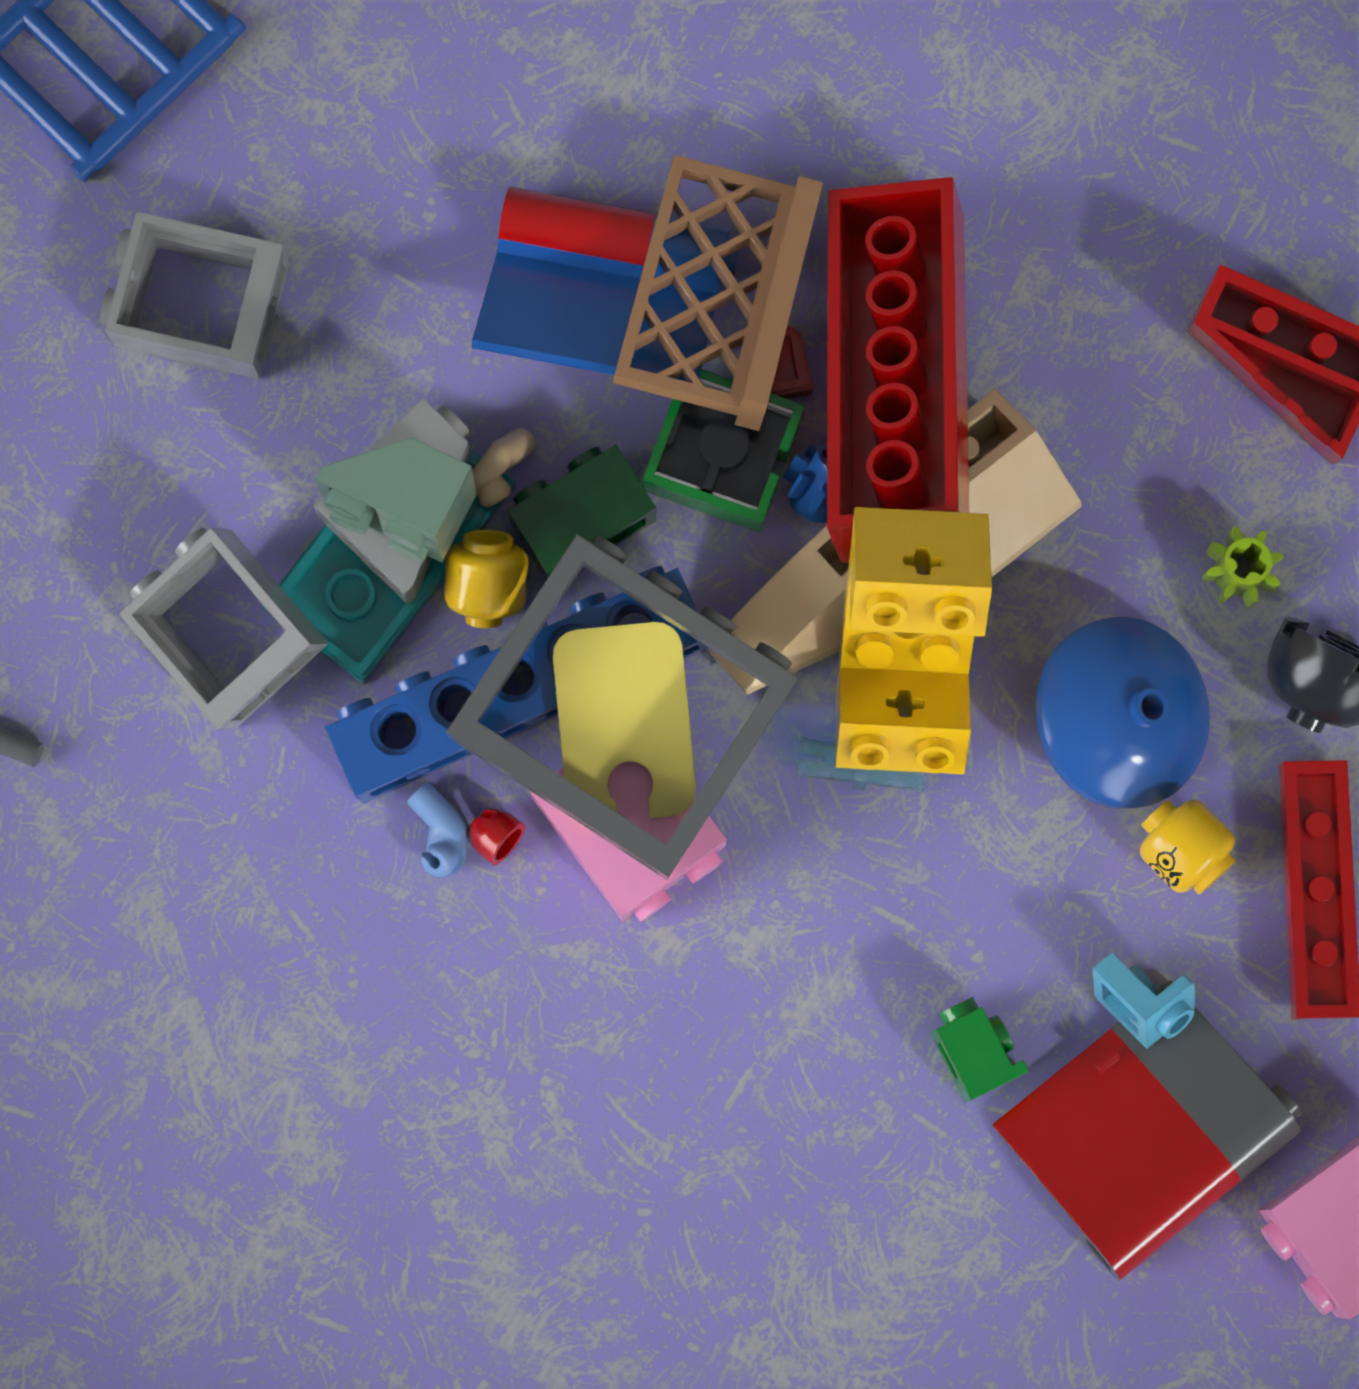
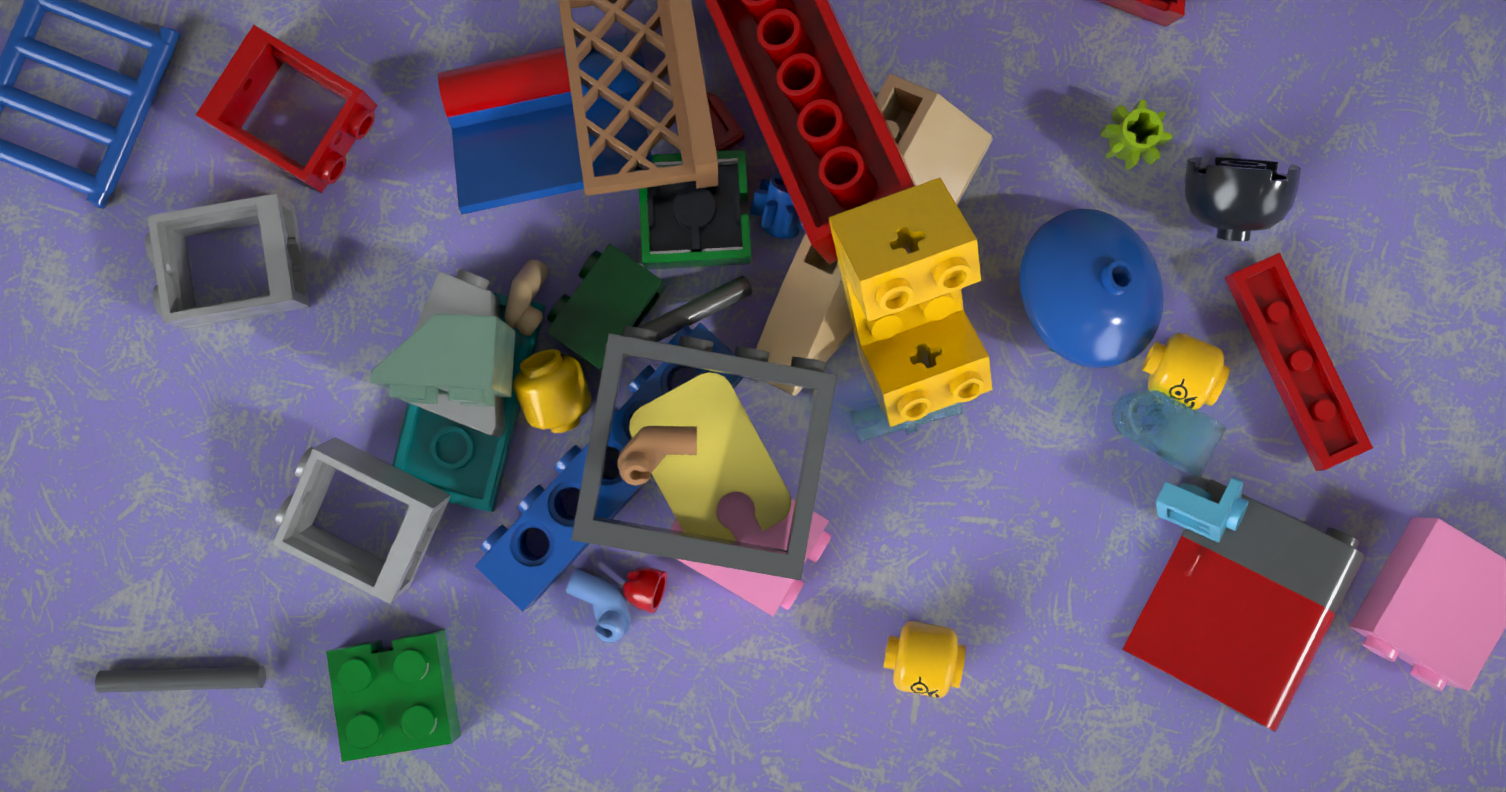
camera: 20 degrees left, 5 degrees up
green brick [930,997,1029,1102] -> none
none -> red window [195,24,378,193]
none -> green piece [326,629,461,762]
none -> dark grey bar [605,276,752,359]
none -> medium nougat arm [617,426,697,486]
none -> yellow head [883,621,966,698]
none -> clear light blue piece [1112,390,1226,477]

